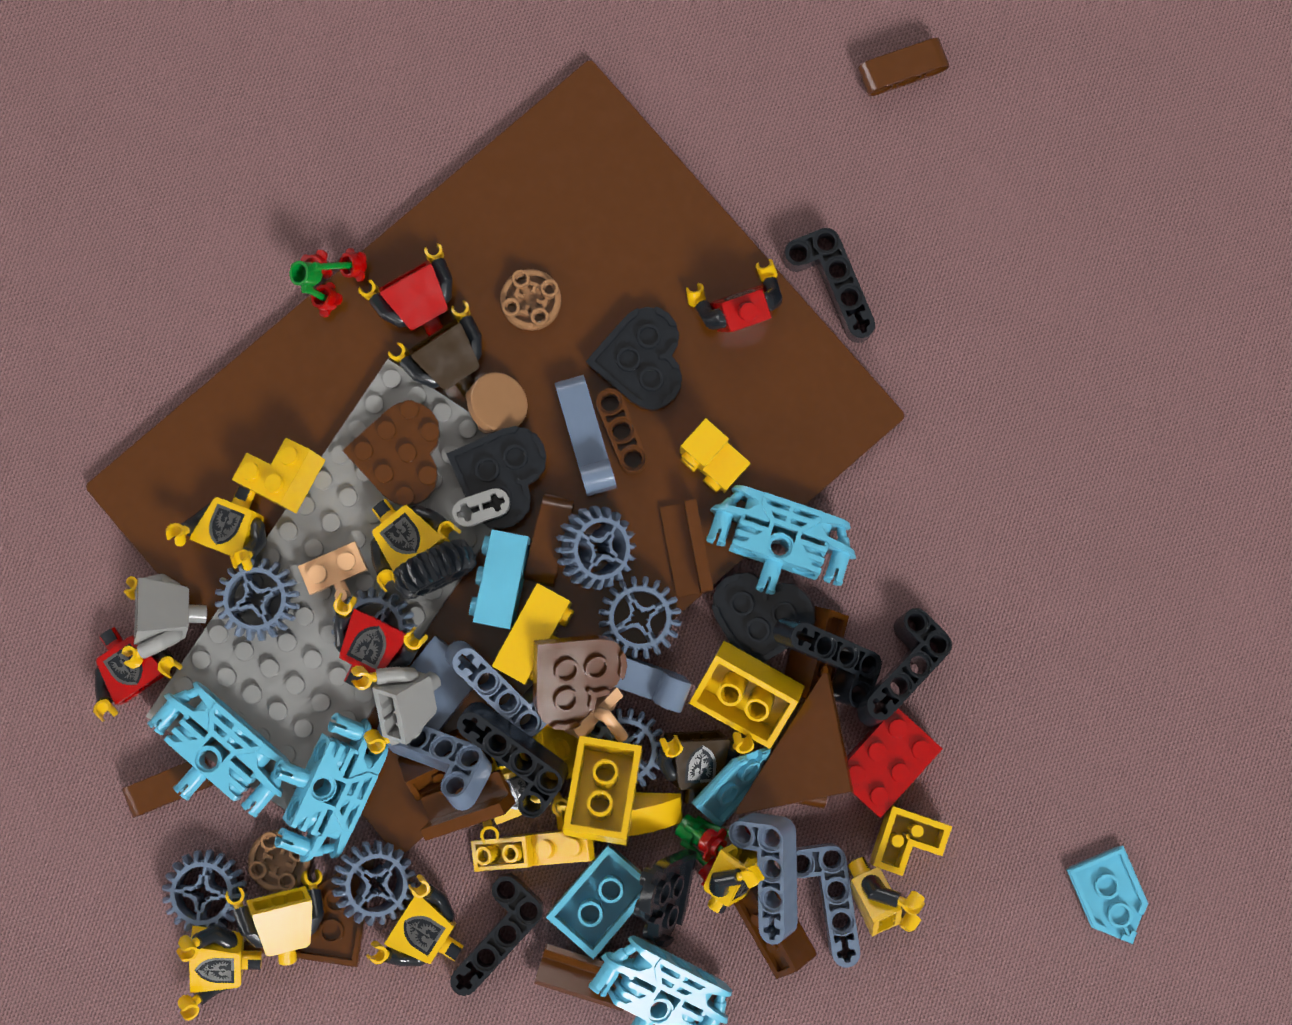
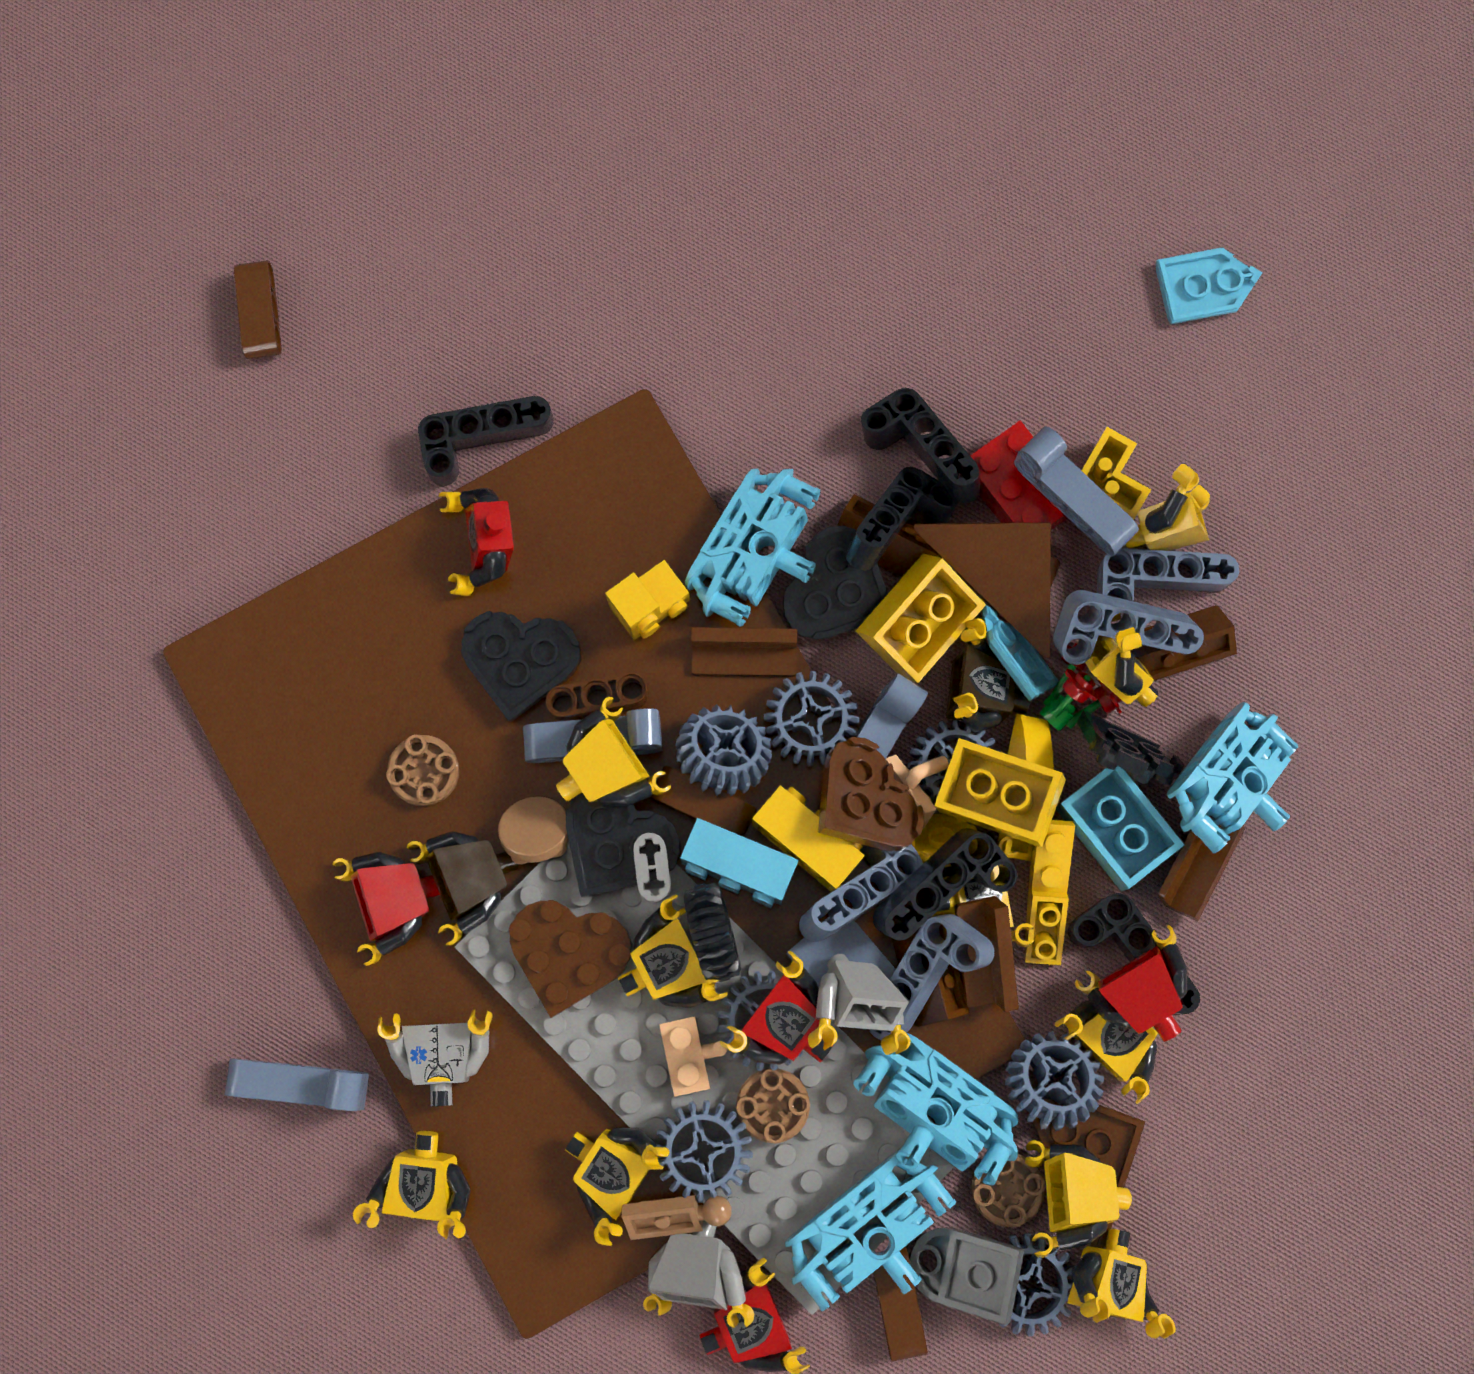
camera: 75 degrees left, 5 degrees down
yellow brick [232,438,325,514] -> none
plant [289,248,367,317] -> none
none -> sand blue beam [225,1058,369,1111]
none -> torso [353,1131,471,1239]
none -> light grey torso [378,1009,493,1106]
none -> yellow torso [556,697,671,806]
none -> medium nougat plate [622,1195,732,1240]
none -> medium nougat tile [736,1068,810,1144]
none -> dark grey tile [910,1227,1025,1325]
none -> sand blue beam [1014,426,1139,556]
none -> red torso [1075,925,1187,1042]

